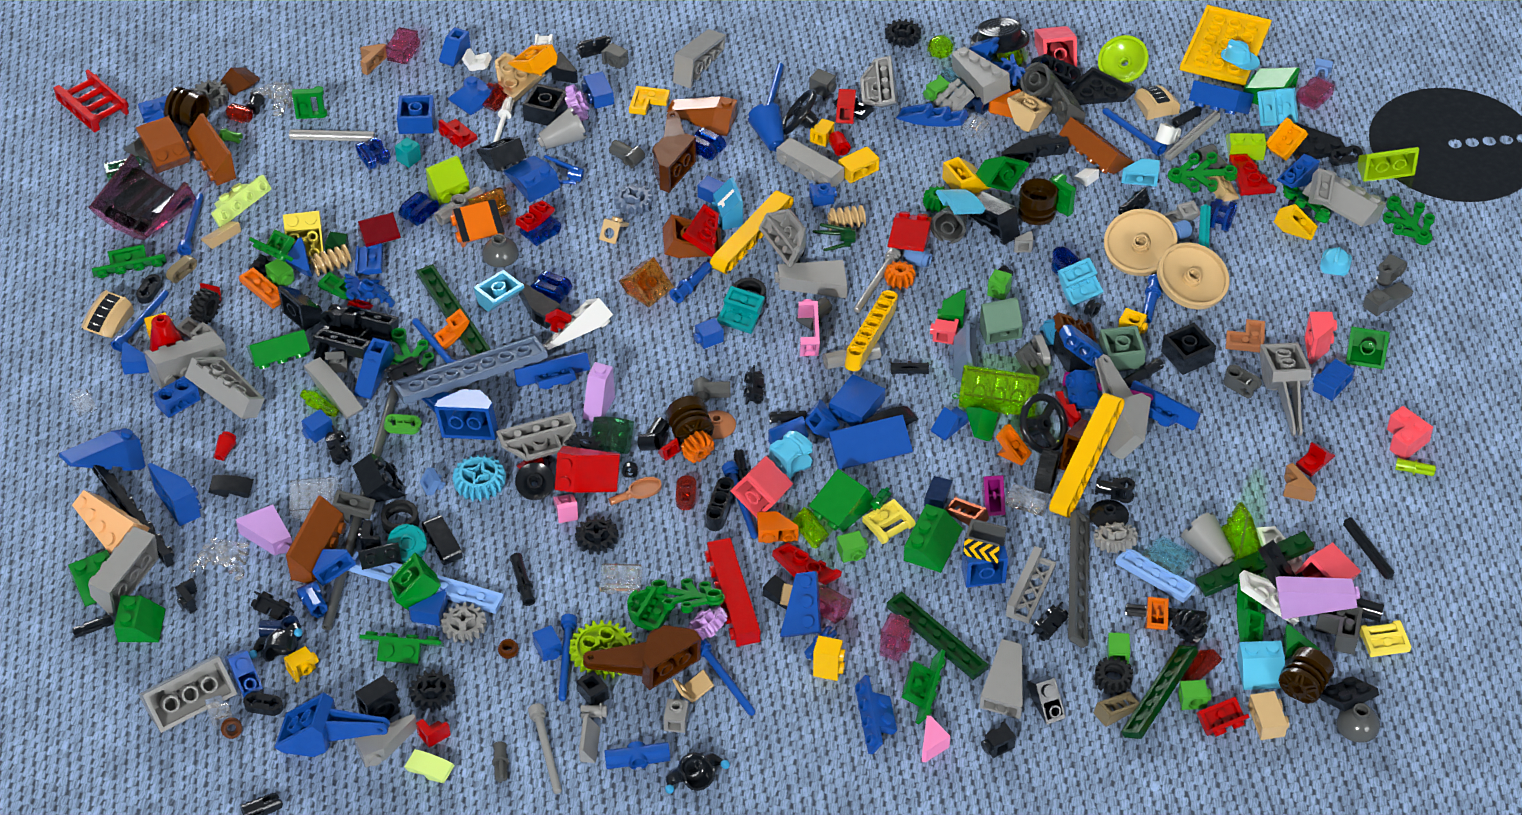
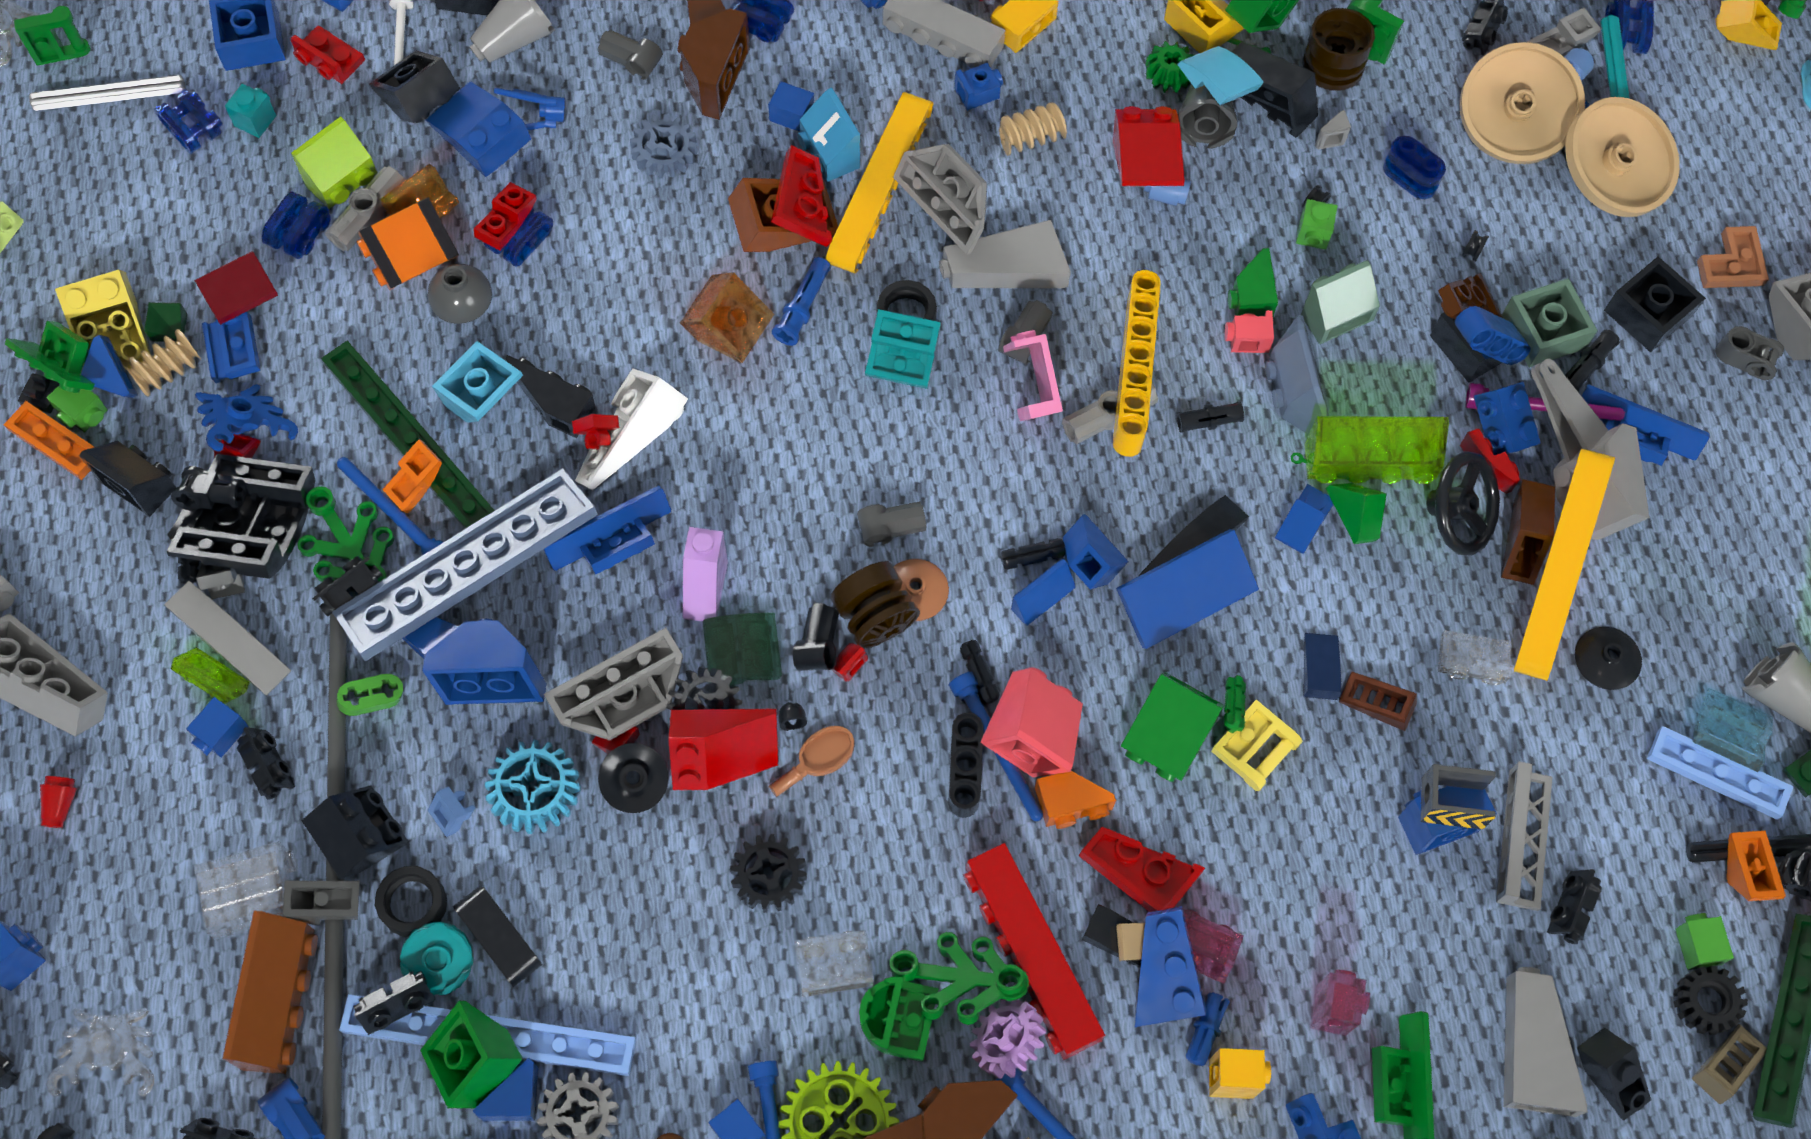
camera: 15 degrees left, 20 degrees up
black slope [208,475,254,498] -> none
lavender slope [235,504,292,556] -> none
green slope [246,330,310,370] -> none
blue slope [312,549,356,587] -> none
green slope [318,271,348,300] -> none
blue slope [354,338,395,400] -> none
black bracket [358,520,382,550] -> none
black pin [510,553,535,606] -> none
clear blue brick [530,271,572,304] -> none
bright pink slope [553,494,578,523] -> none
tan bracket [599,216,629,244] -> none
clear red plate [675,475,697,510] -> none
orange gear [681,430,715,463] -> none
blue brick [693,318,724,349] -> none
black hinge [743,365,764,404] -> none
medium azure piece [769,431,813,478] -> none
clear neon green plate [792,507,829,549] -> none
dark green plant [812,223,856,251] -> none
blue brick [829,374,885,427] -> none
bright green brick [836,531,868,563] -> none
light grey piece [853,248,901,313] -> none
orange gear [884,260,916,290] -> none
dark green plate [886,591,989,680] -> none
green slope [904,504,963,573] -> none
magenta slope [982,475,1006,516] -> none
orange slope [995,424,1032,466] -> none
dark grey slope [1014,343,1049,385] -> none
light grey plate [1030,334,1051,367] -> none
black tyre [1034,448,1060,494] -> none
dark azure bracket [1039,319,1056,347] -> none
medium azure slope [1057,258,1104,307] -> none
dark grey plate [1068,509,1089,648] -> none
light grey gear [1094,522,1138,553] -> none
black connector [1095,477,1135,503] -> none
yellow brick [1118,308,1148,336] -> none
blue pin [1142,274,1162,323] -> none

